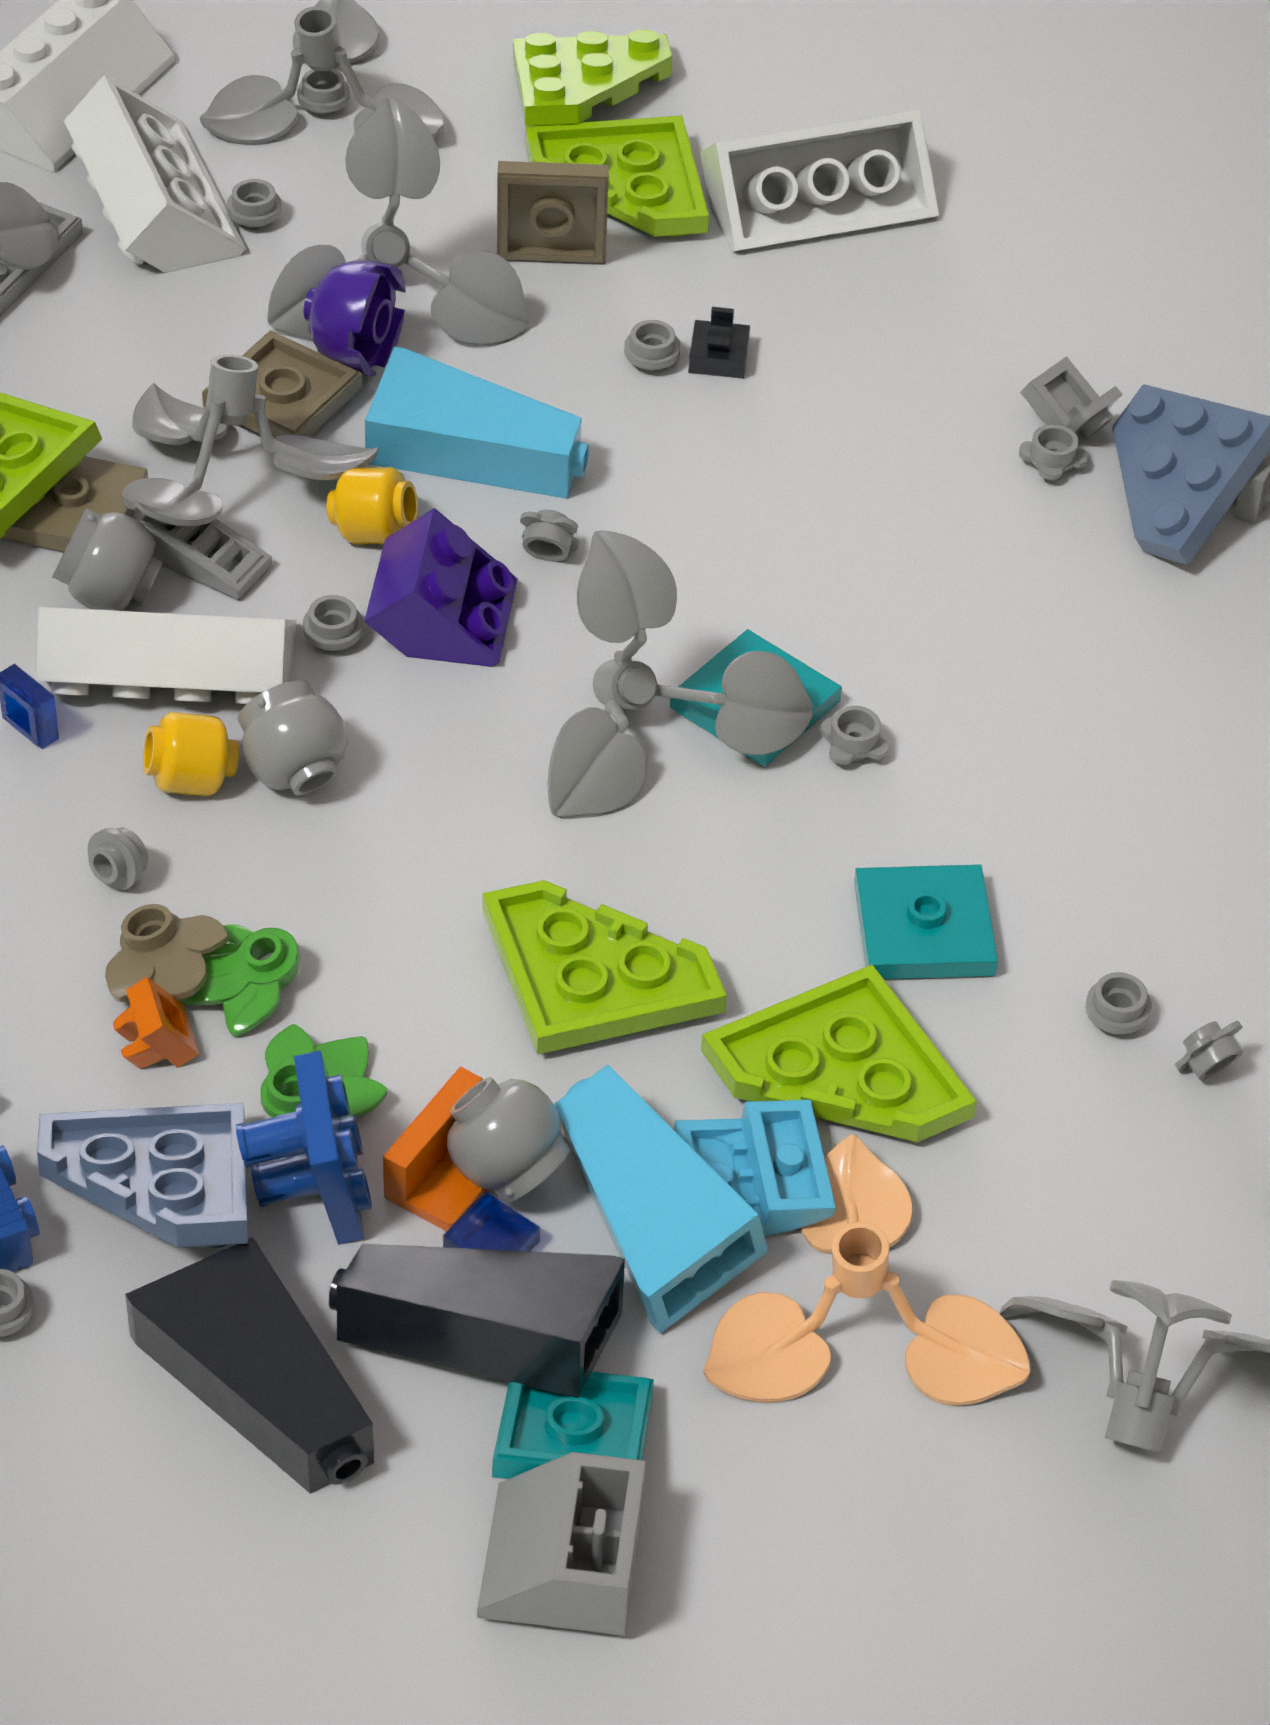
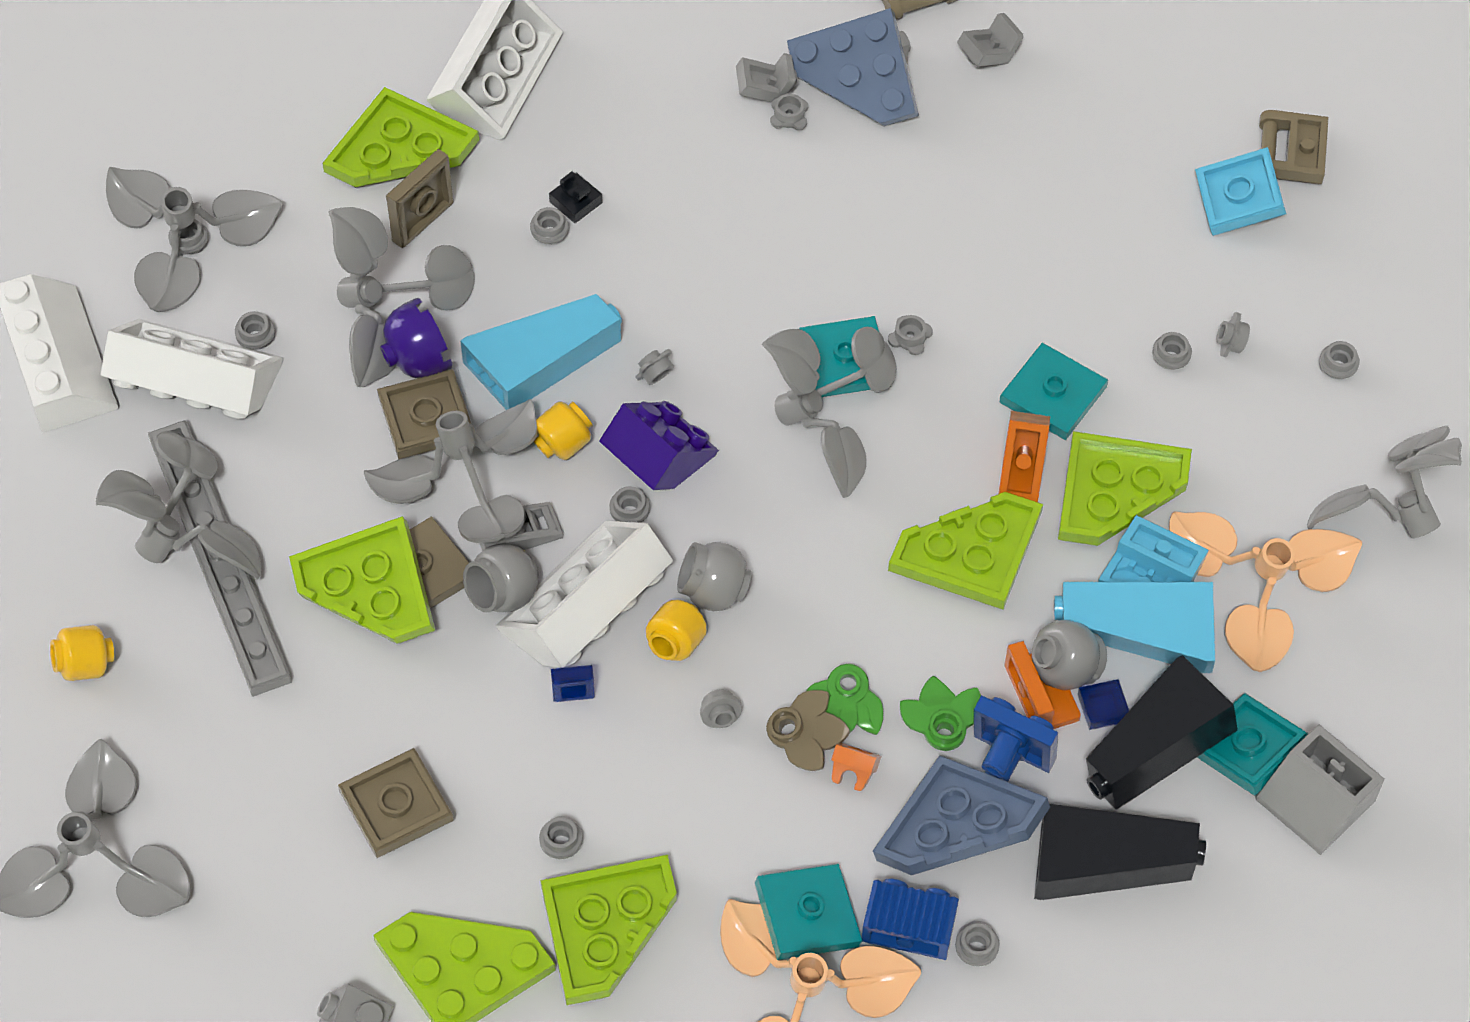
camera: 50 degrees left, 10 degrees up
lime plate [513,29,672,126] -> none
none -> orange slope [998,411,1050,502]

